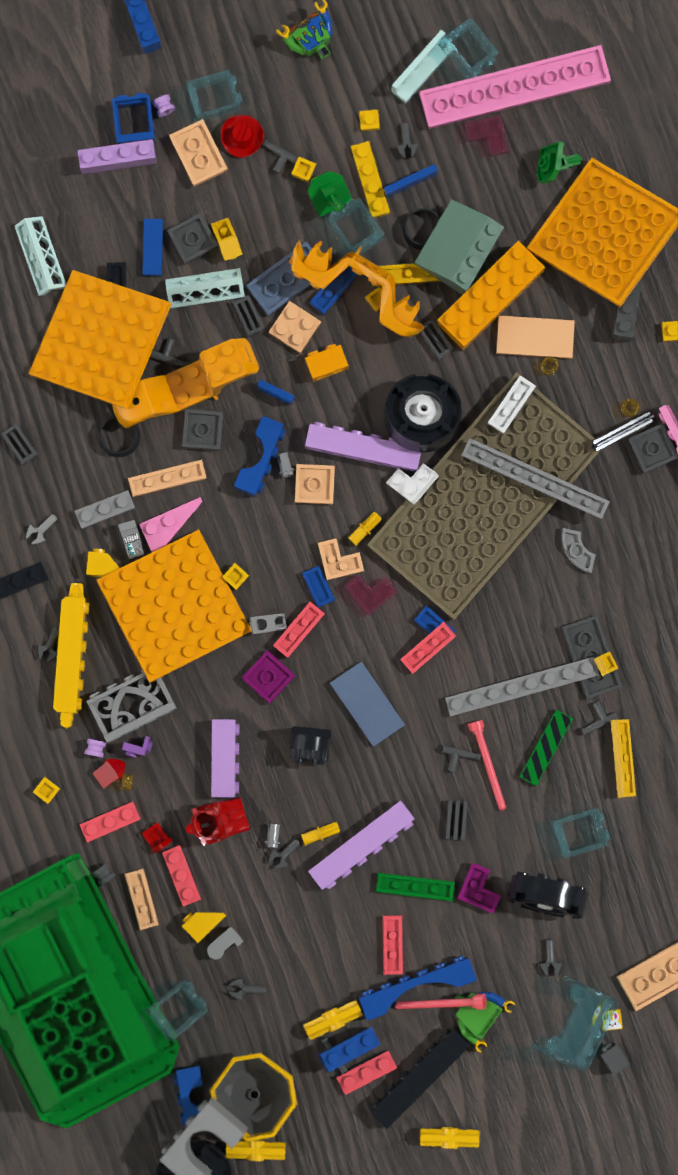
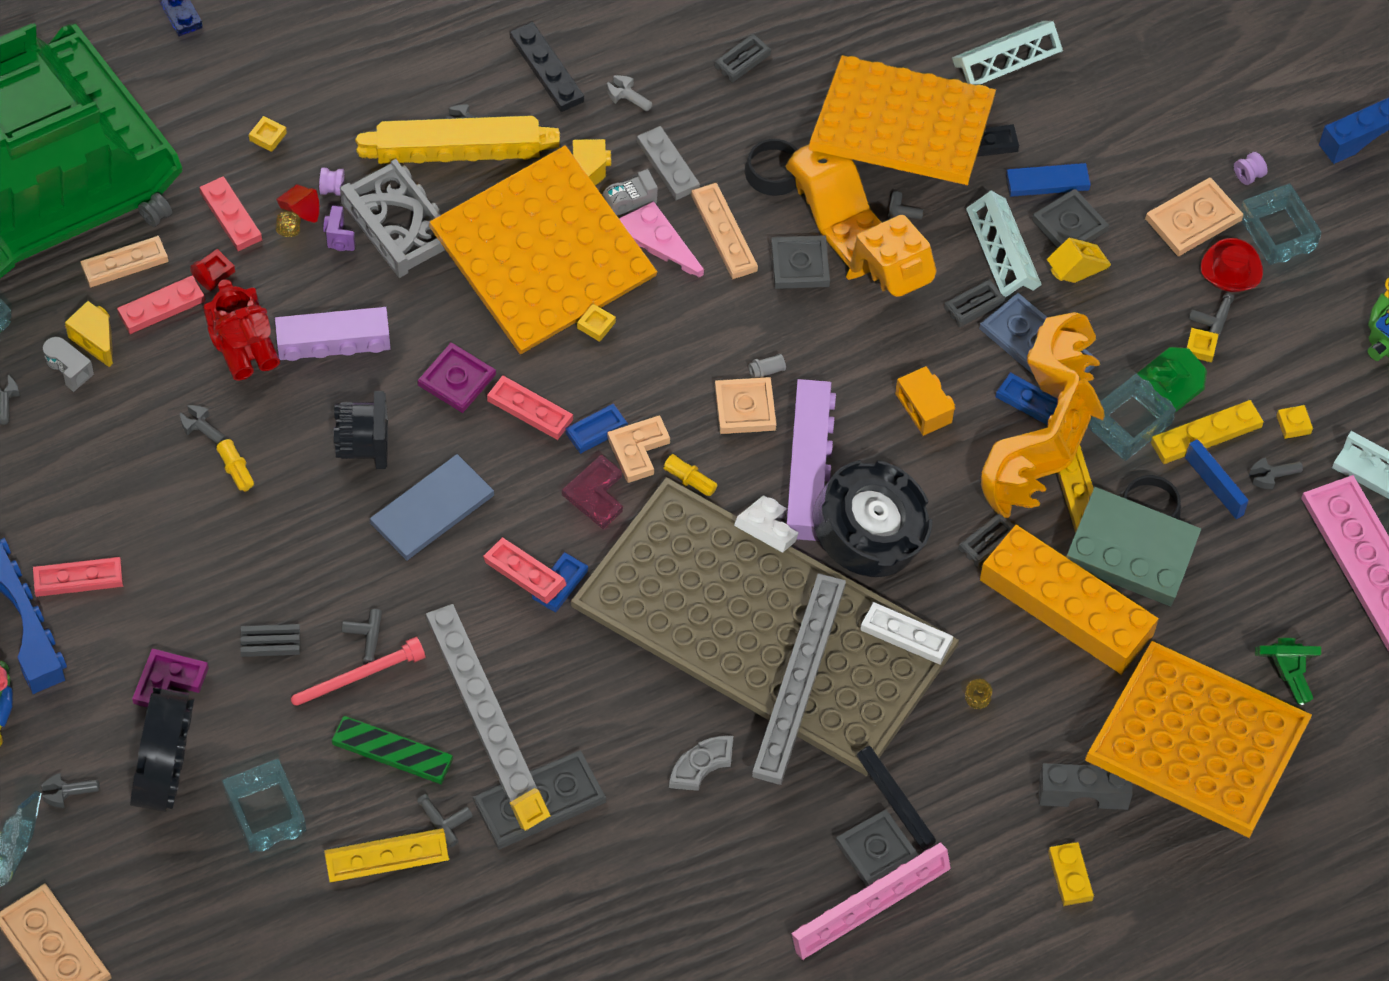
camera: 80 degrees right, 25 degrees down
lavender brick [78,139,157,174] -> none
blue window [112,93,156,144] -> none
blue arch [234,416,286,497] -> none
light grey leg [249,614,287,636] -> none
blue tile [257,379,295,405] -> none
light grey pin [265,824,280,848] -> none
light nougat plate [269,301,321,354] -> none
lavender brick [308,801,414,890] -> none
green tile [376,873,455,901] -> none
clear pink plate [464,115,509,157] -> none
light nougat tile [496,316,575,359] -> none
clear yellow bush [621,399,639,417] -> none

